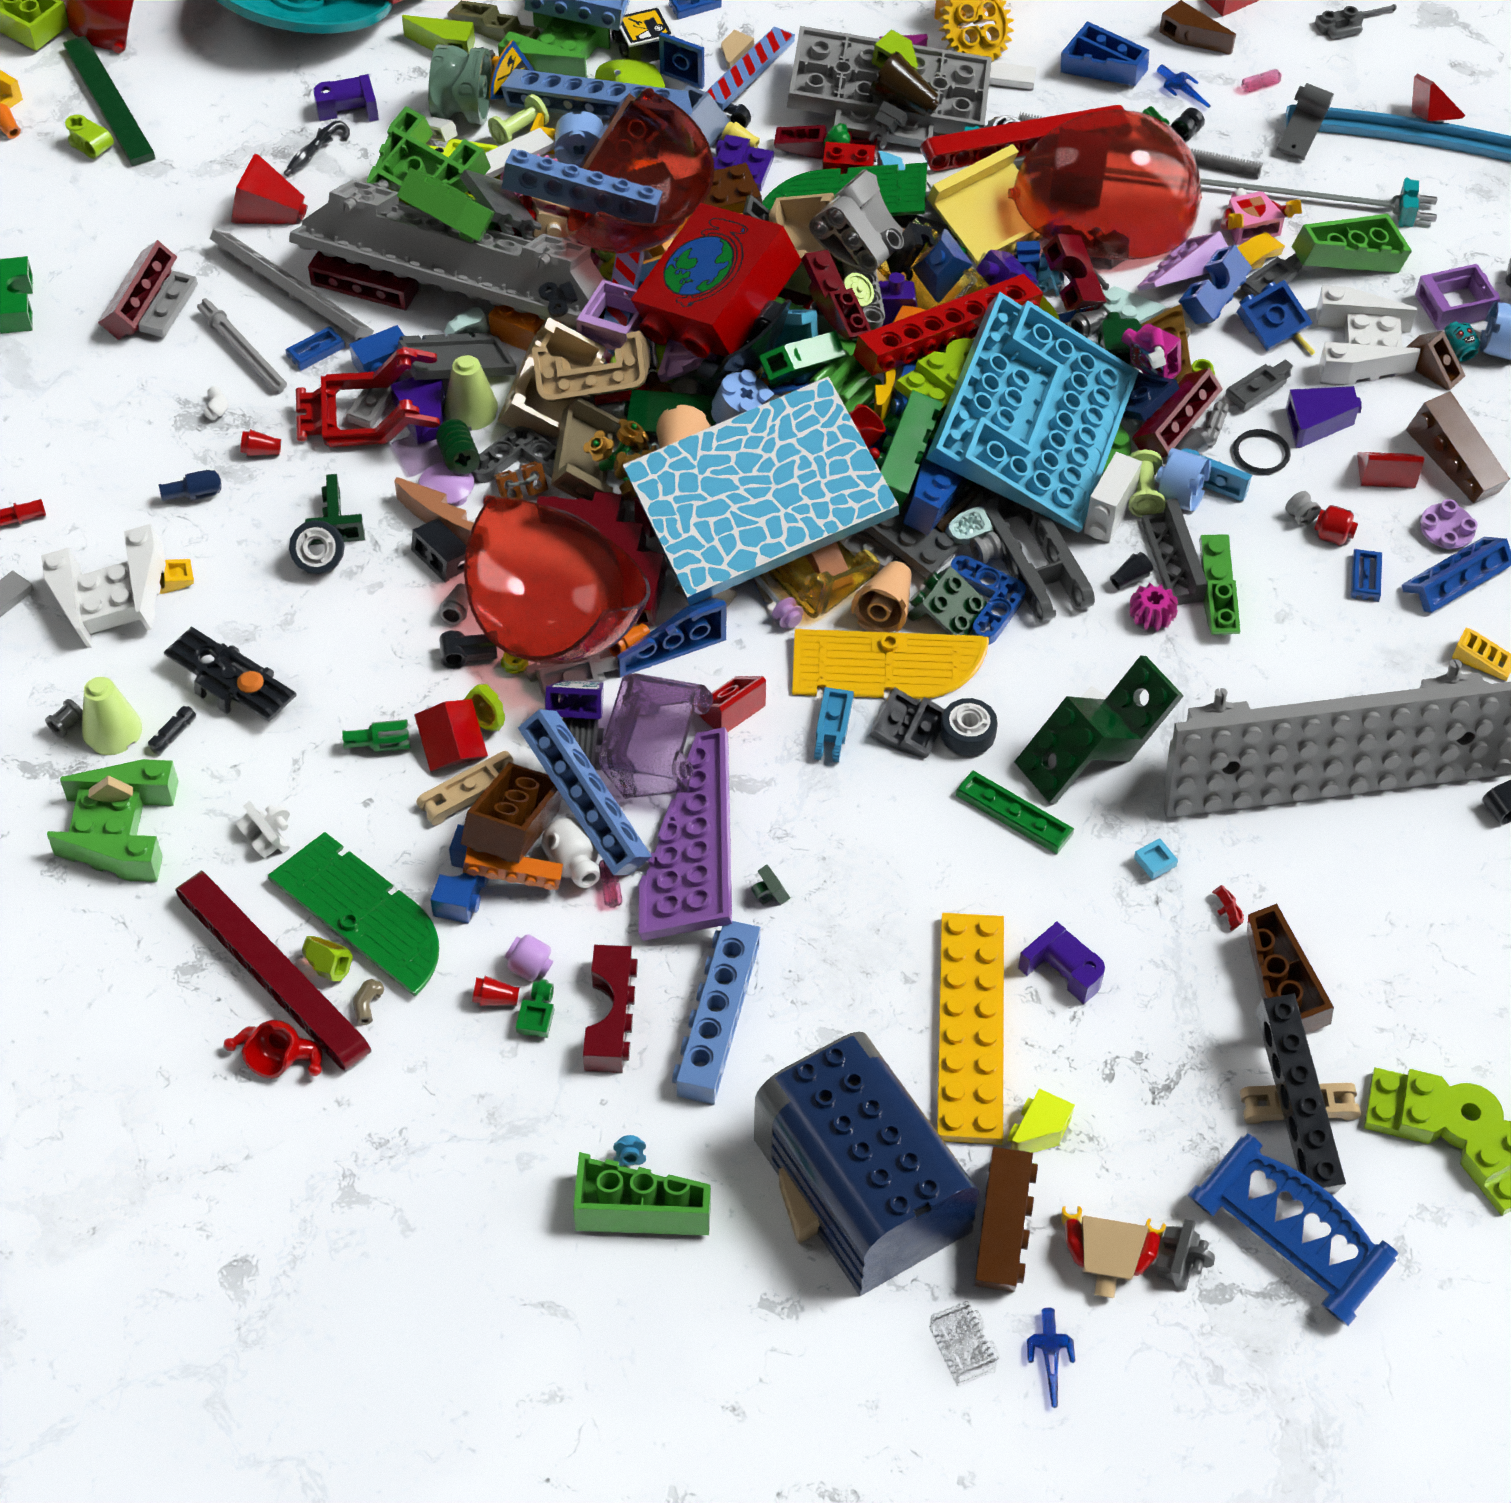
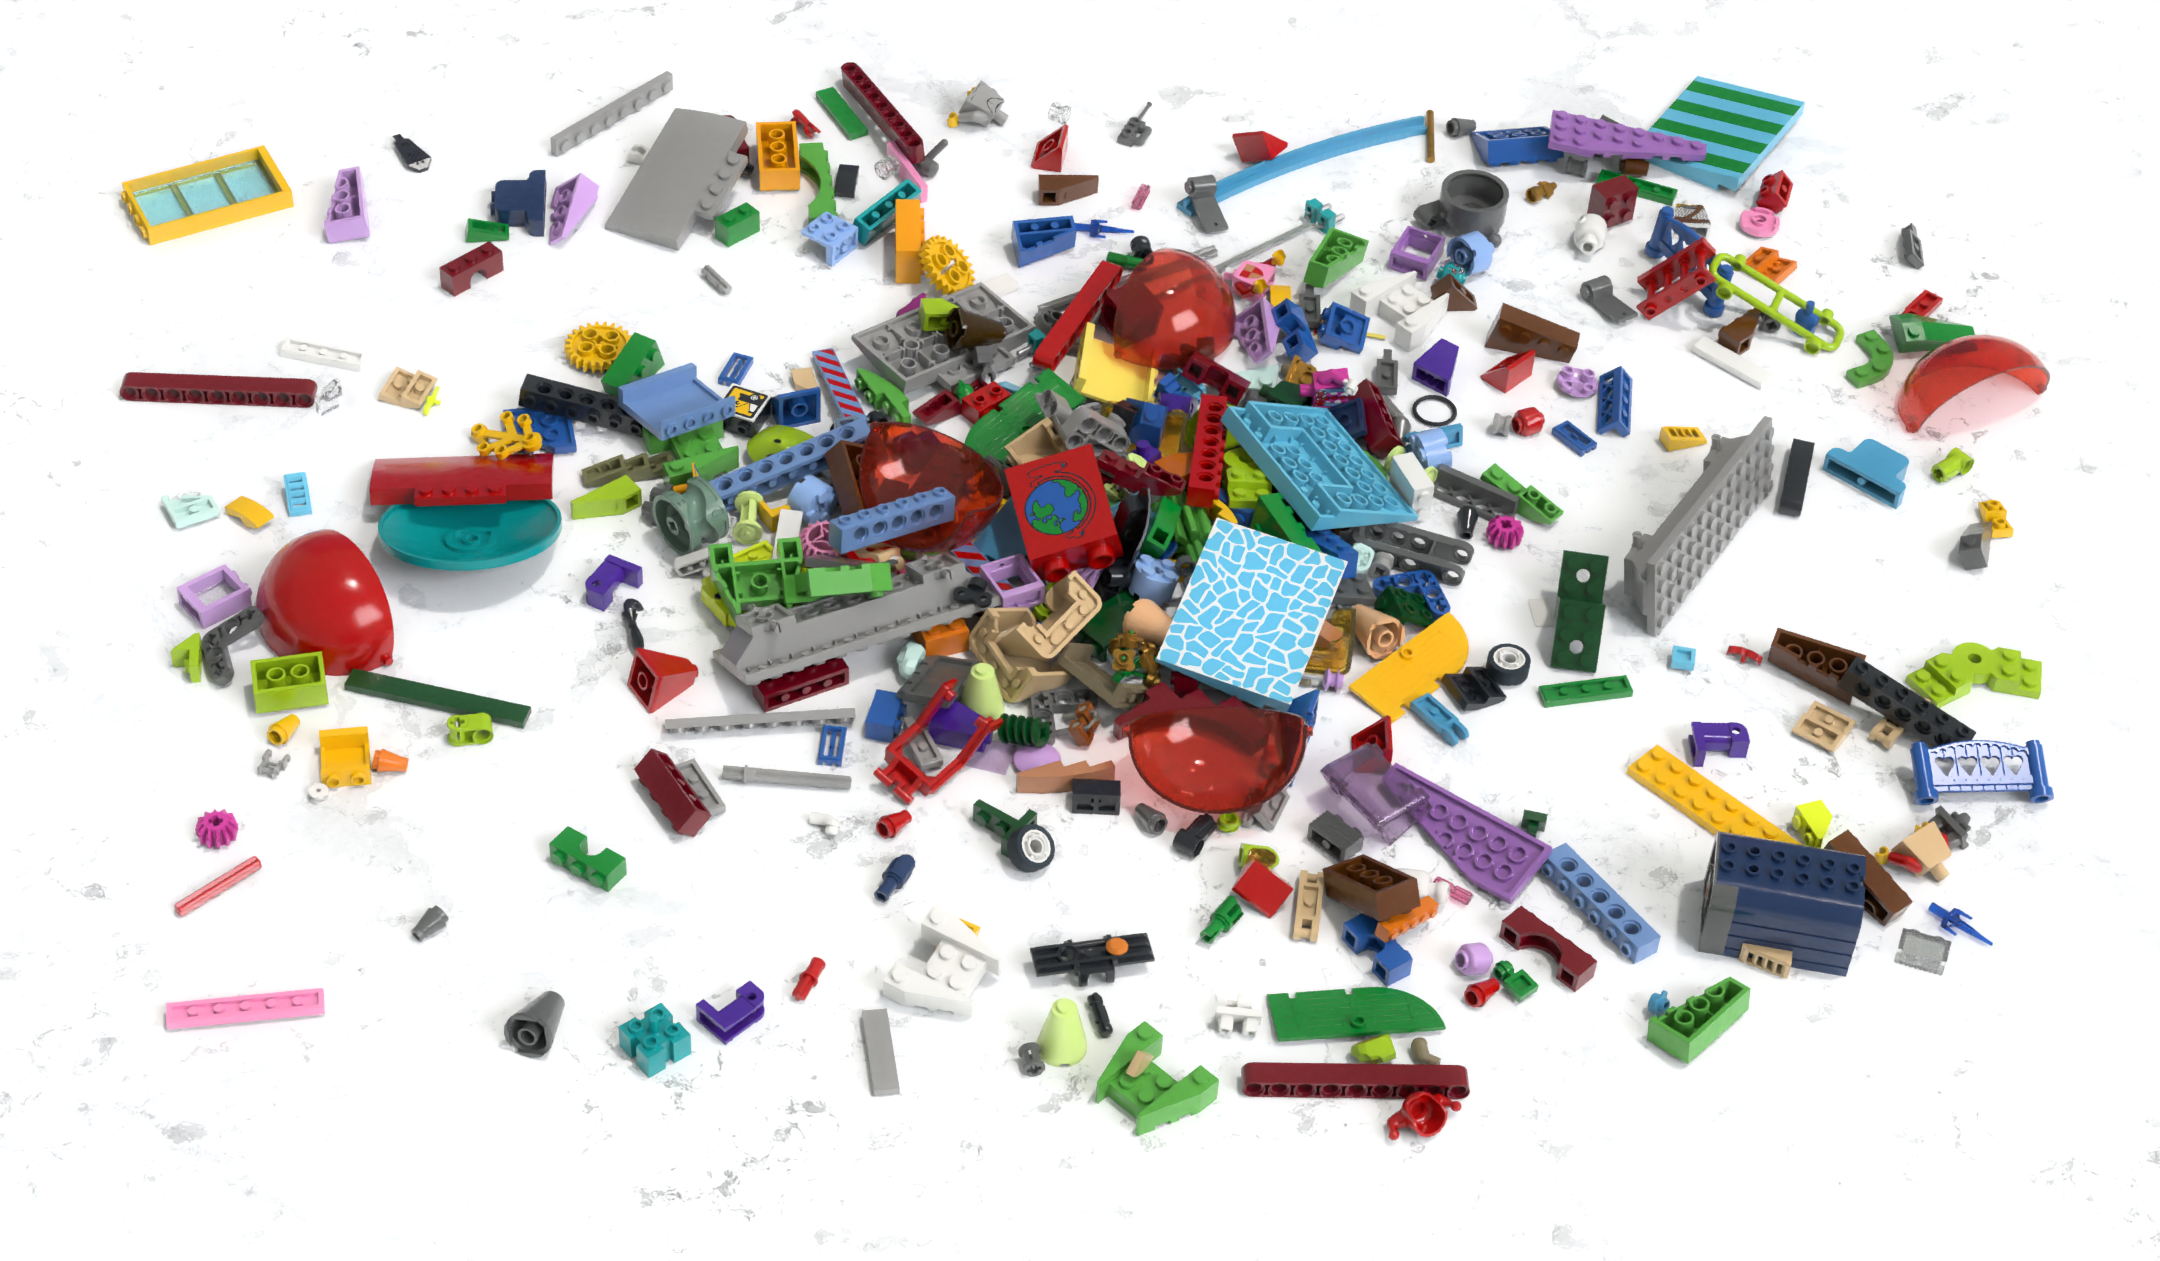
camera: 50 degrees left, 10 degrees down
medium blue brick [518,709,652,875] -> none
dark purple torso [545,680,604,719] -> none
none -> bright green slope [854,368,911,426]
none -> tan slope [1792,700,1856,753]

